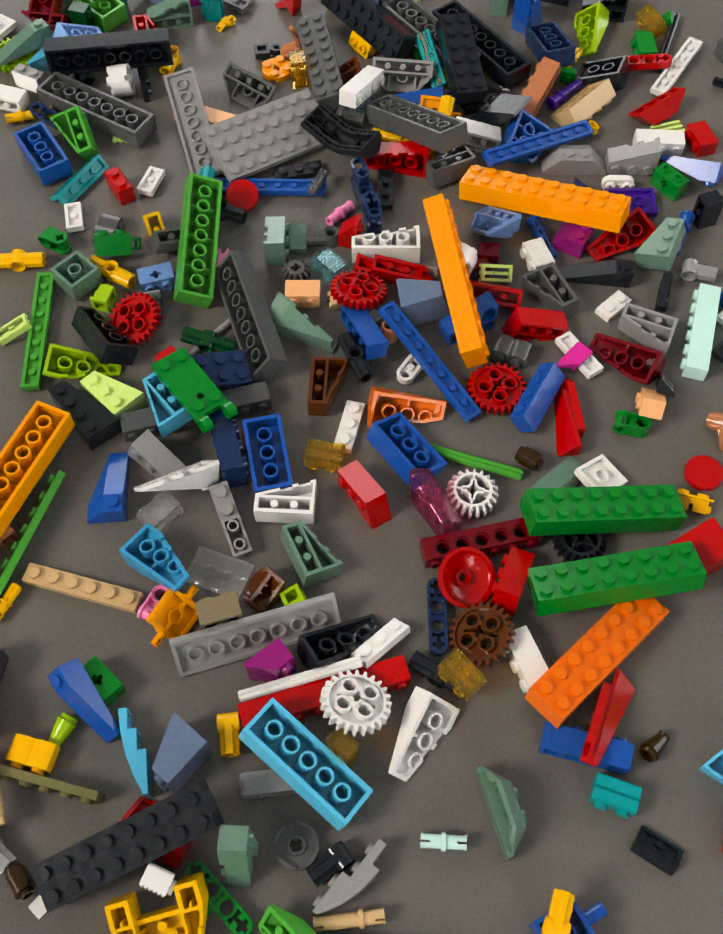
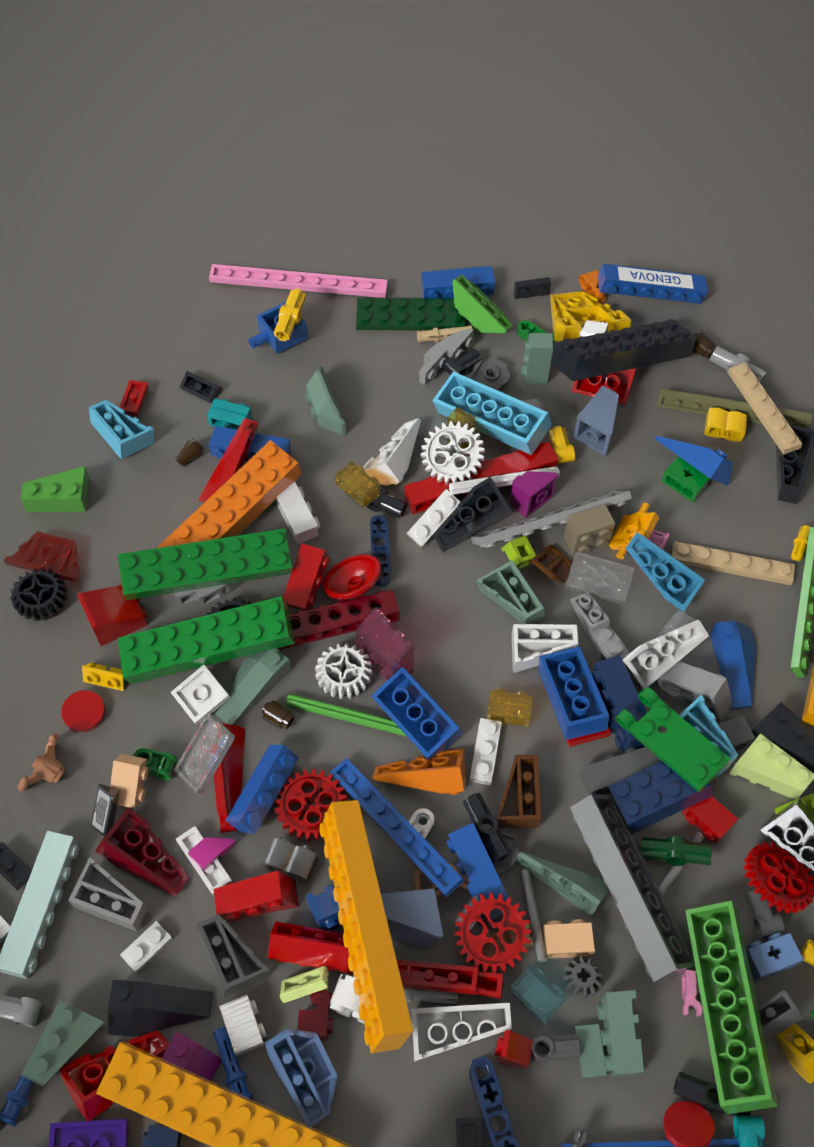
camera: 175 degrees right, 0 degrees up
lime cone [48,712,78,747] -> none
medium azure slope [118,707,152,799] -> none
bright pink pin [325,200,355,226] -> none
red wedge [337,460,392,530] -> none
light aqua pin [420,832,467,852] -> none
reddish brown gear [448,601,516,669] -> none
black hinge [654,271,674,313] -> none
none -> clear plate [174,714,235,795]
none -> light grey bar [520,869,547,962]

